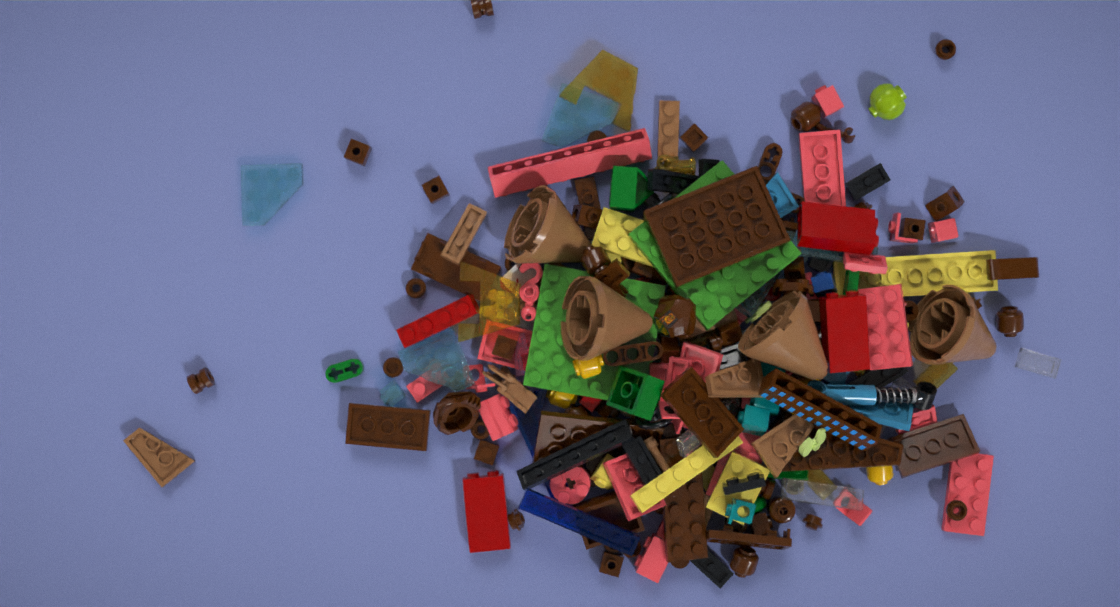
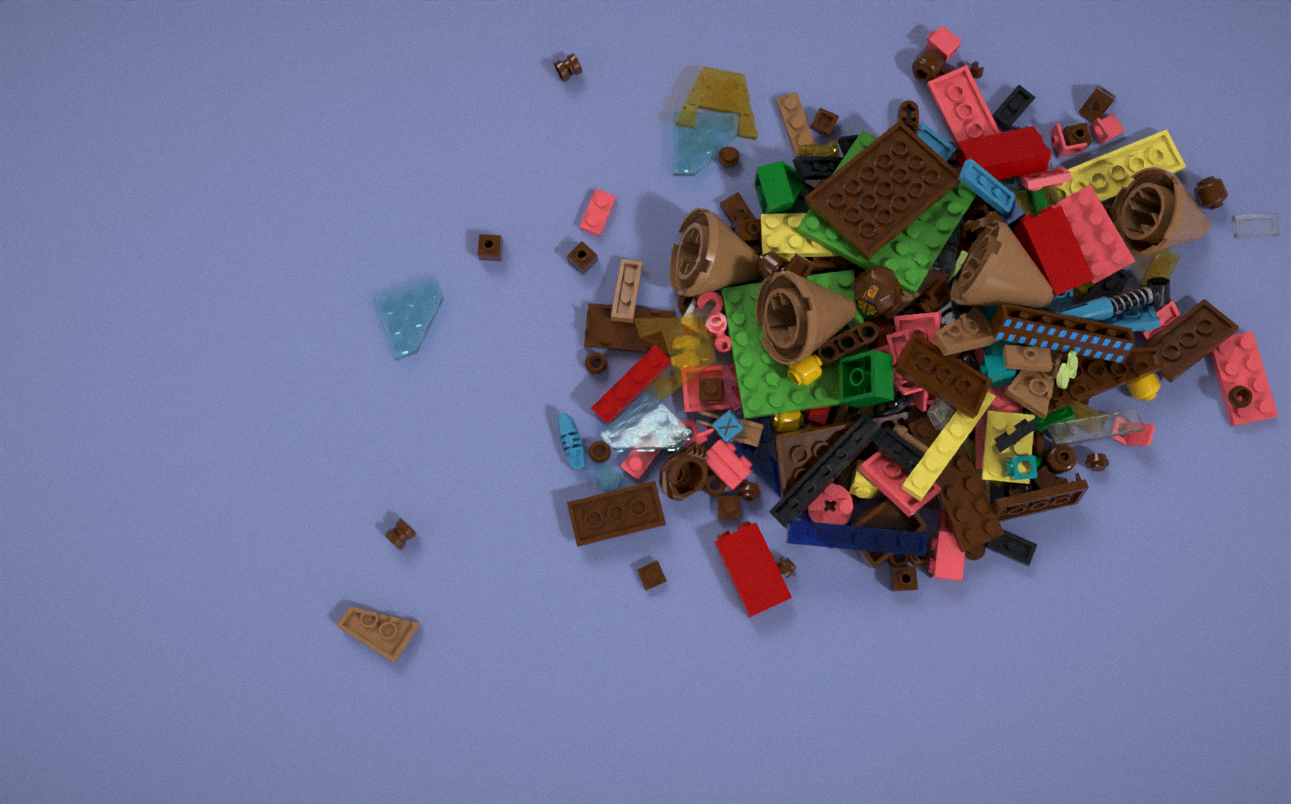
camera: 15 degrees left, 10 degrees down
green beam [325,358,364,383] -> none
coral brick [488,128,652,198] -> none
reddish brown head [730,545,759,578] -> none
lime plant [868,83,907,120] -> none
reddish brown beam [986,257,1039,280] -> none
none -> dark azure hinge [557,413,586,471]
none -> coral plate [580,189,616,237]
none -> reddish brown plate [637,560,667,591]
none -> dark azure tile [712,410,744,442]
none -> reddish brown plate [738,482,761,501]
none -> dark azure plate [958,159,1015,215]
none -> medium nougat plate [1002,345,1053,372]

